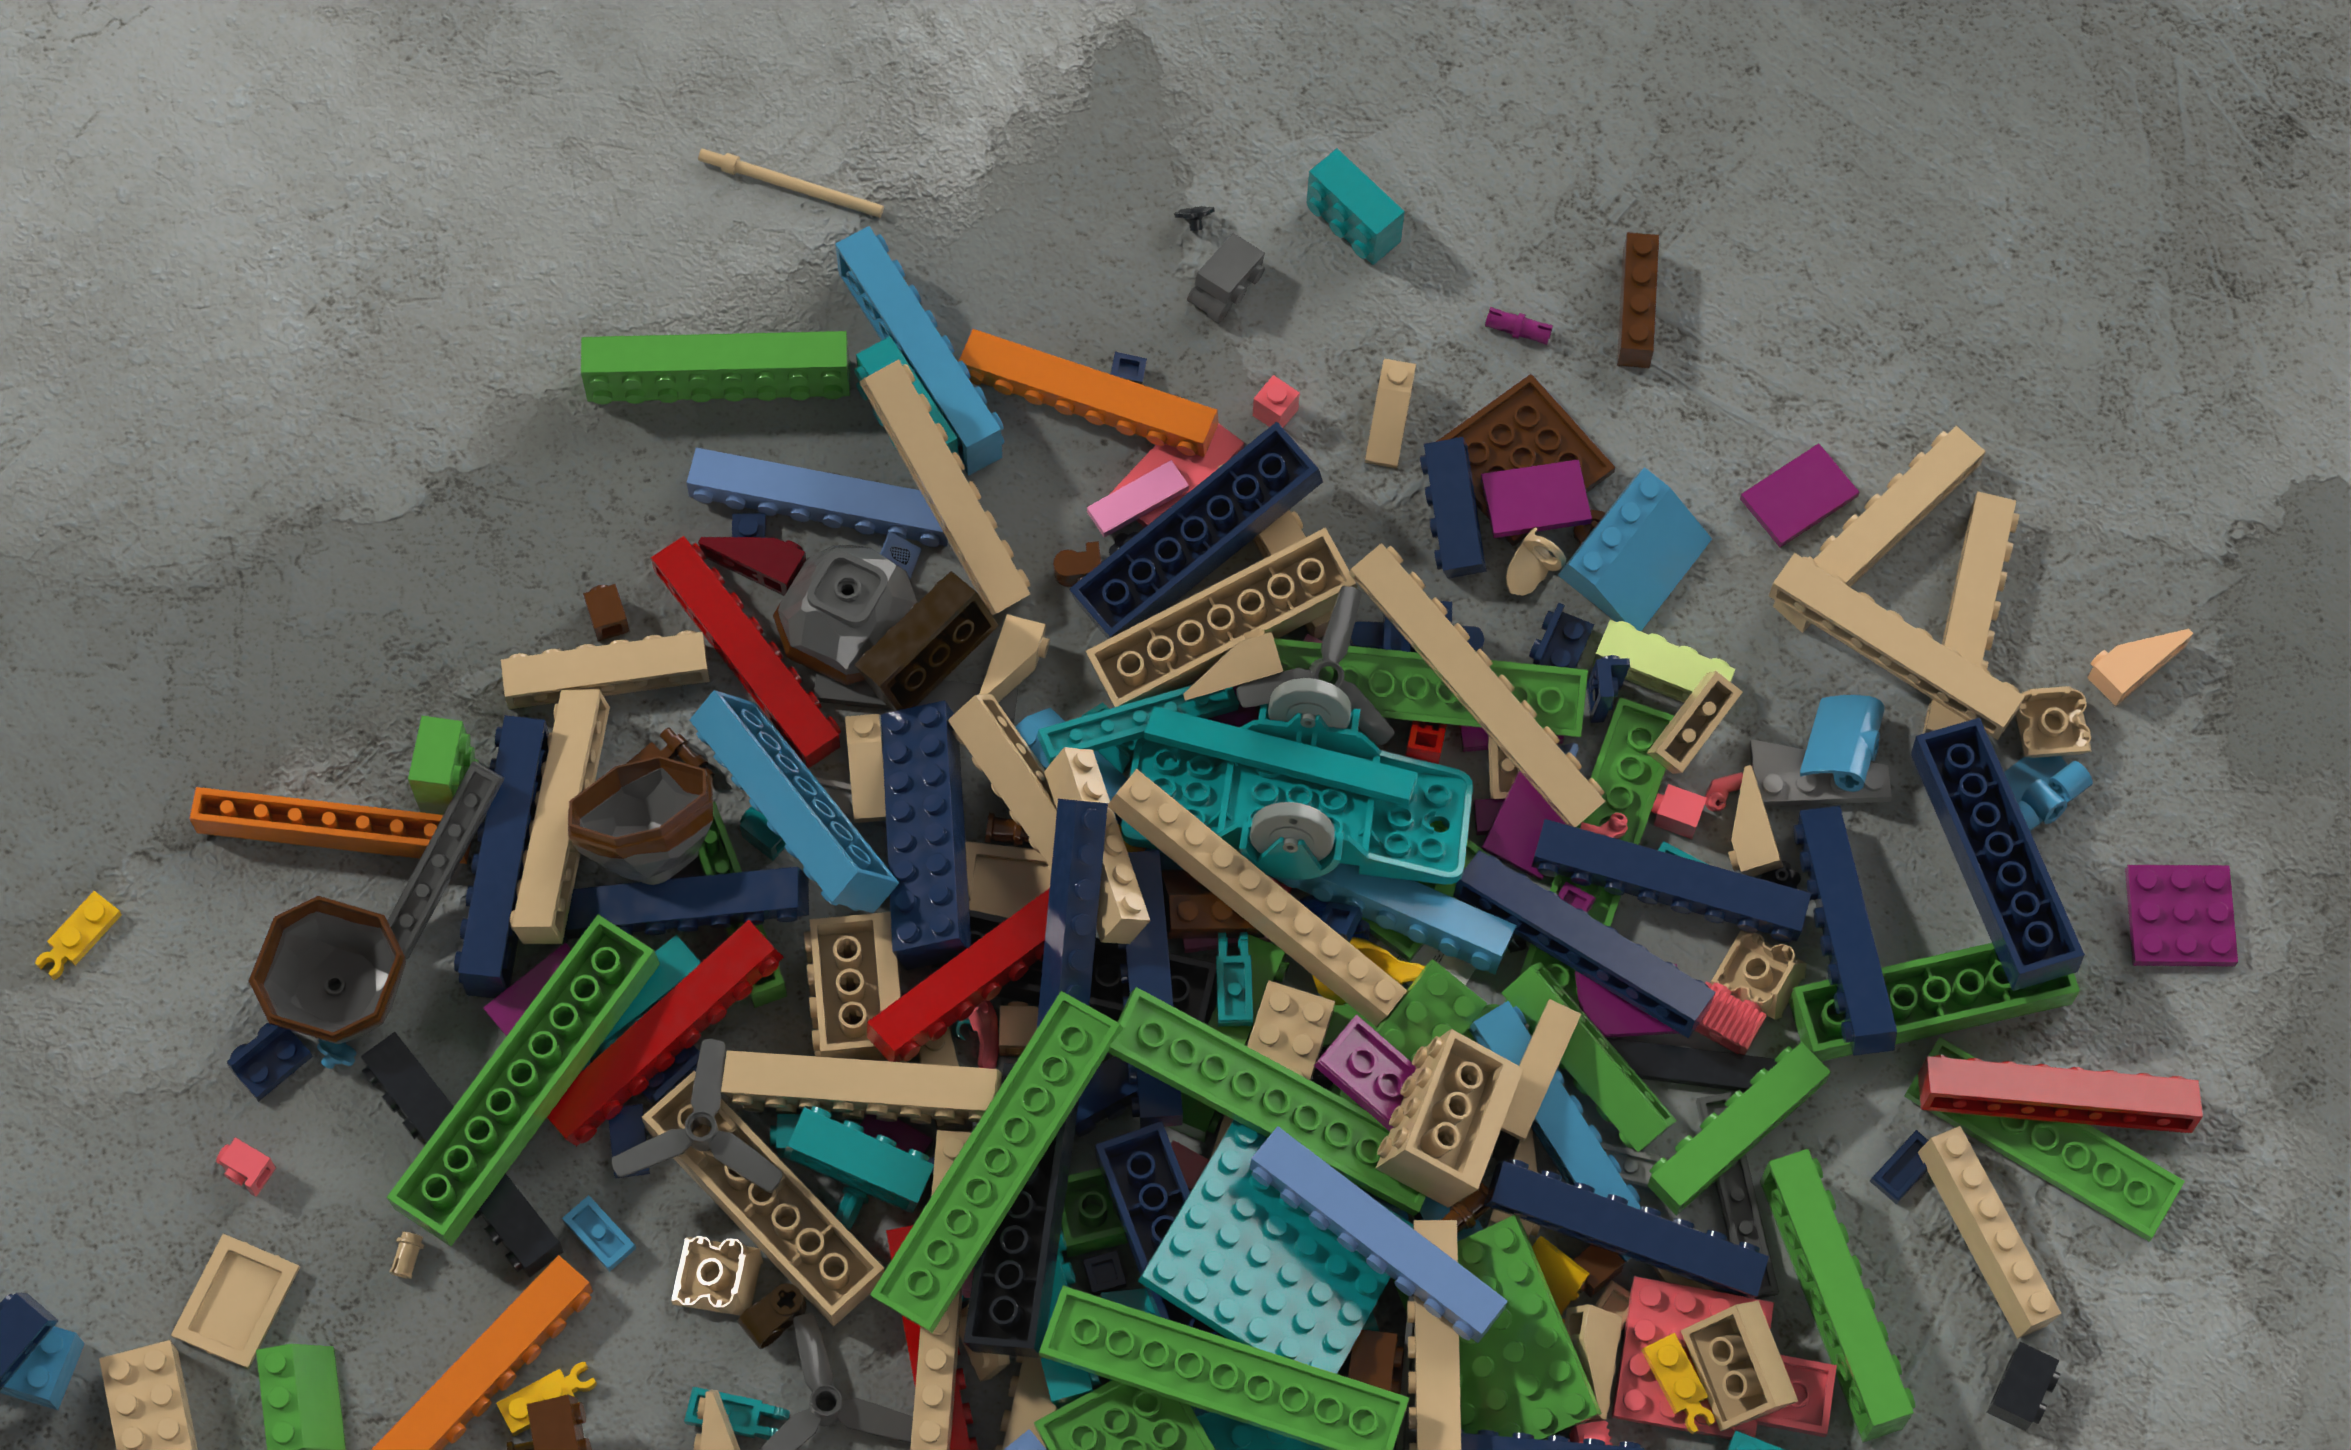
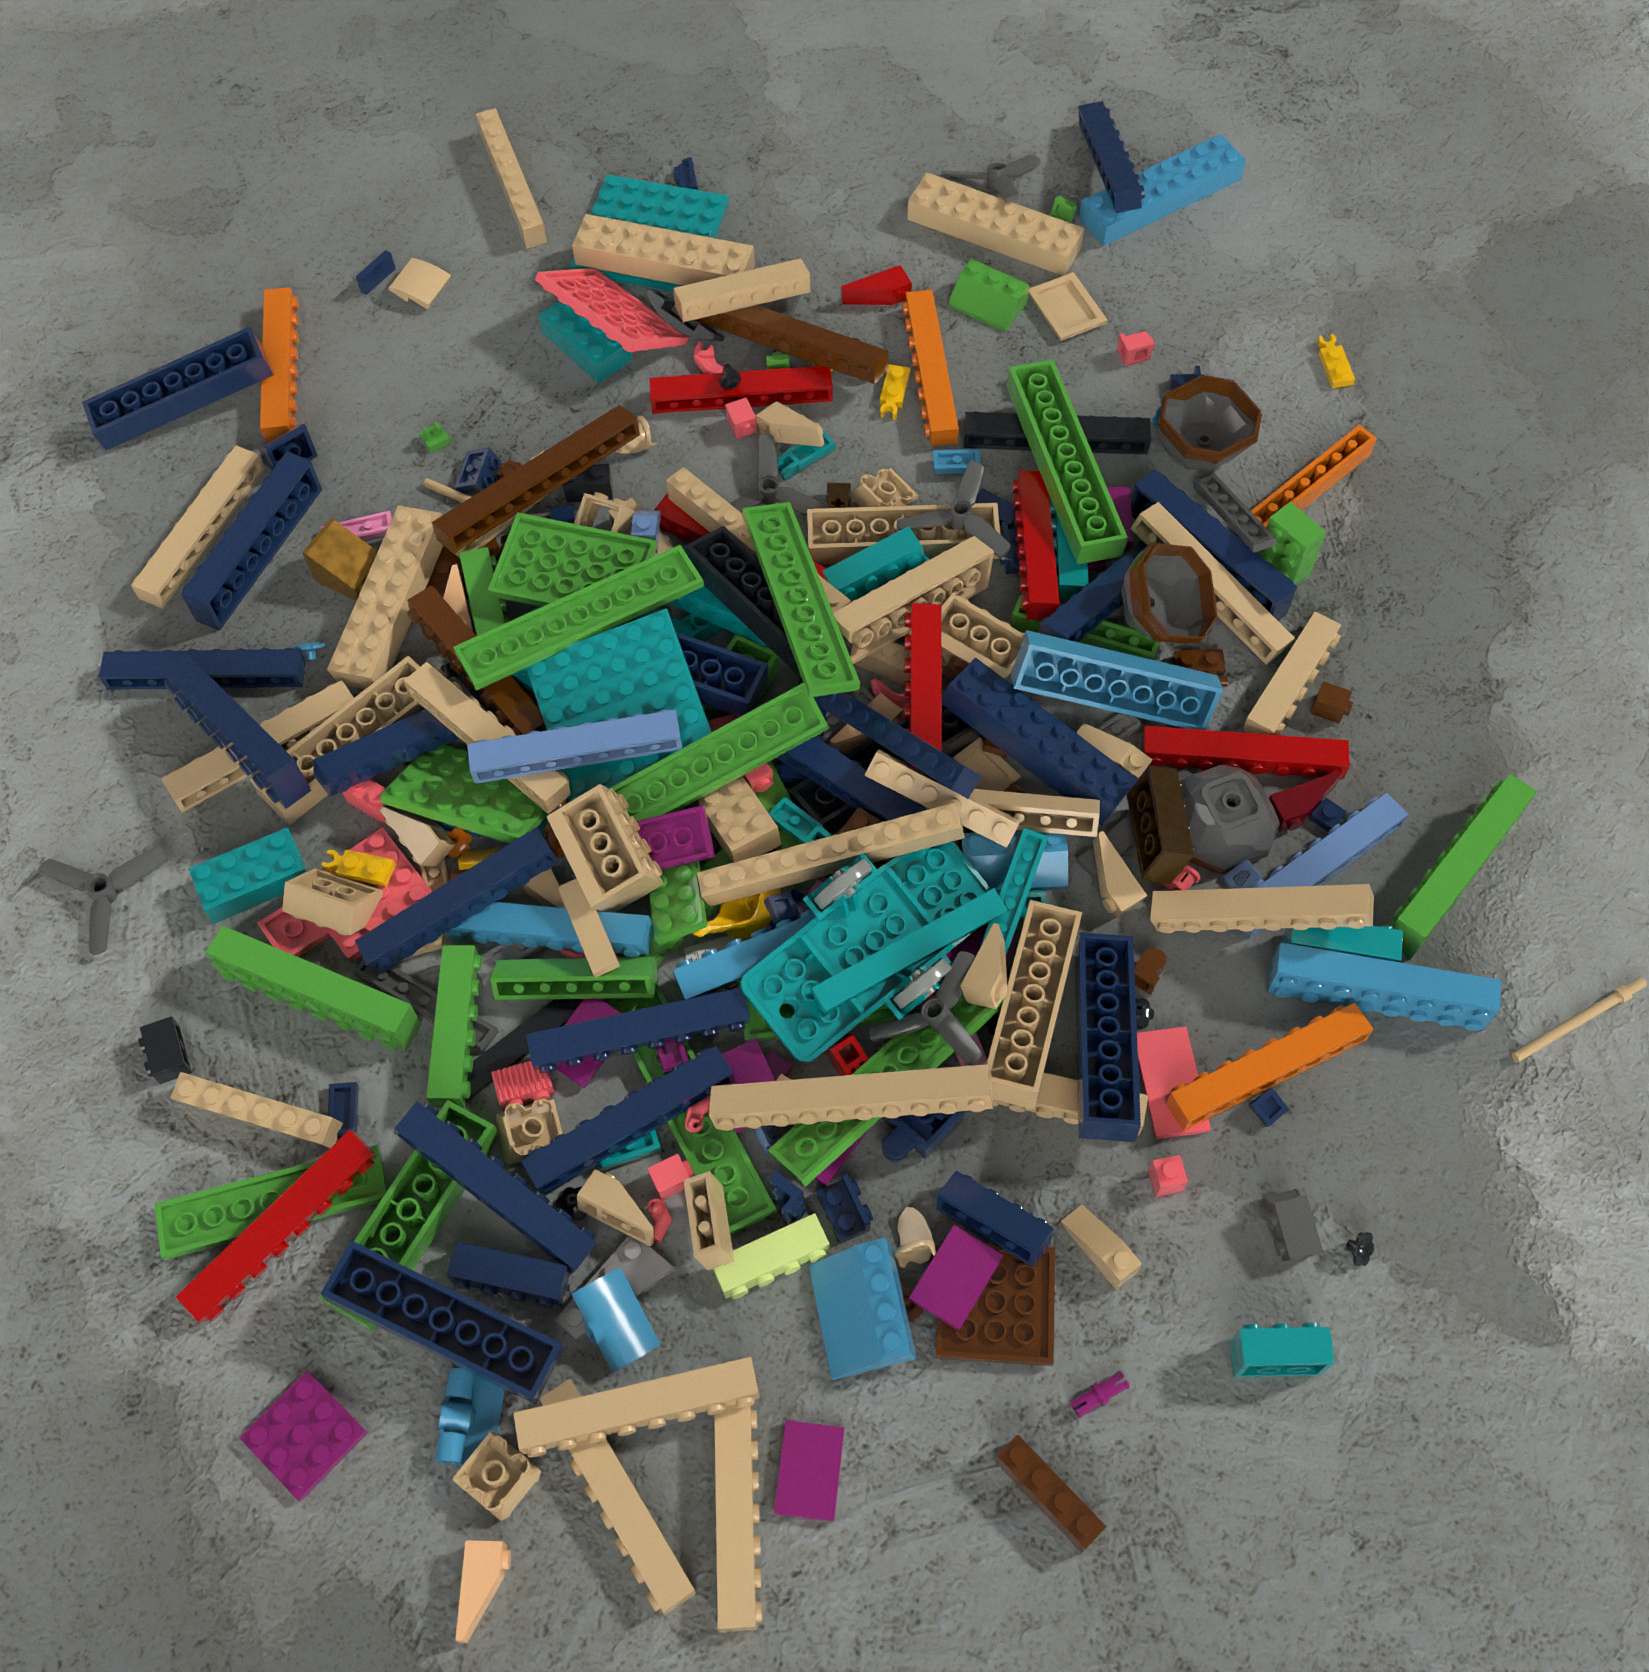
camera: 135 degrees right, 5 degrees down
bright pink tile [1087,460,1189,538] -> none
none -> dark blue brick [446,1242,571,1308]
none -> bright green tile [1050,196,1077,223]

